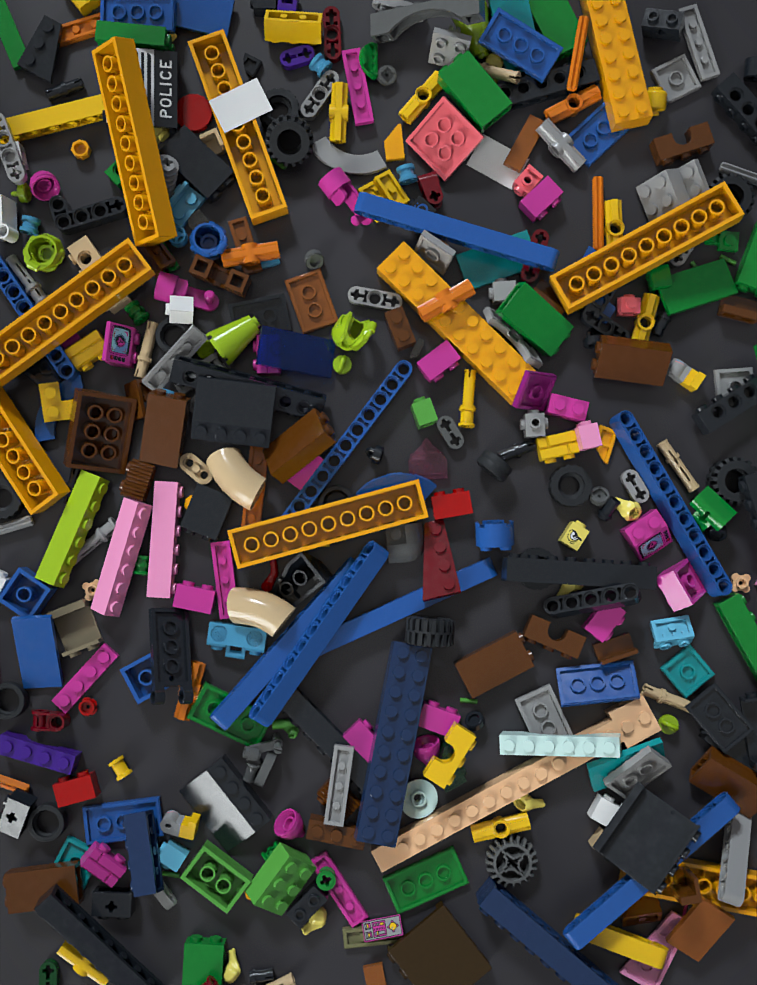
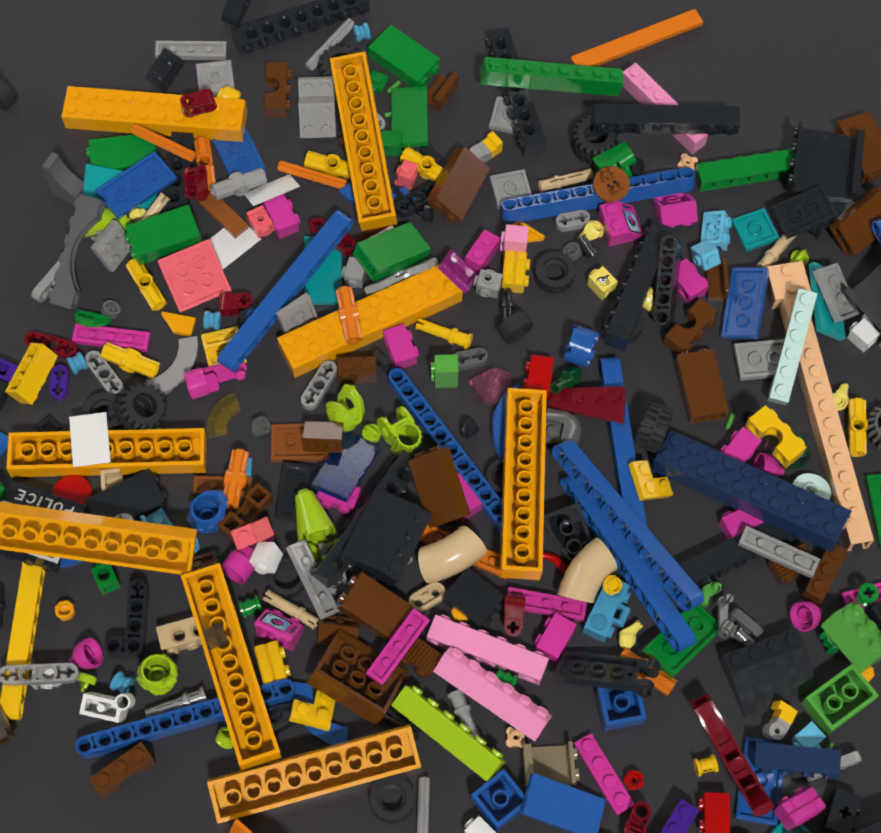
camera: 70 degrees left, 20 degrees down
none -> dark red piece [180,88,217,118]
none -> dark red piece [183,164,209,201]
none -> clear smoke tile [202,623,228,650]
none -> clear yellow tile [207,392,241,439]
none -> coral slope [230,517,274,550]
none -> white sticker [245,174,300,206]
none -> reddish brown brick [302,421,344,453]
none -> dark pink plate [366,608,430,686]
none -> lime piece [377,406,423,456]
none -> light grey tile [489,169,532,210]
none -> dark red piece [504,596,526,636]
none -> dark green arm [550,366,582,394]
none -> dark orange plate [593,166,630,203]
none -> yellow plate [603,575,622,595]
none -> light yellow animal [619,620,643,650]
none -> yellow plate [628,460,673,501]
none -> dark red arch [690,693,774,817]
none -> medium azure brick [691,240,721,271]

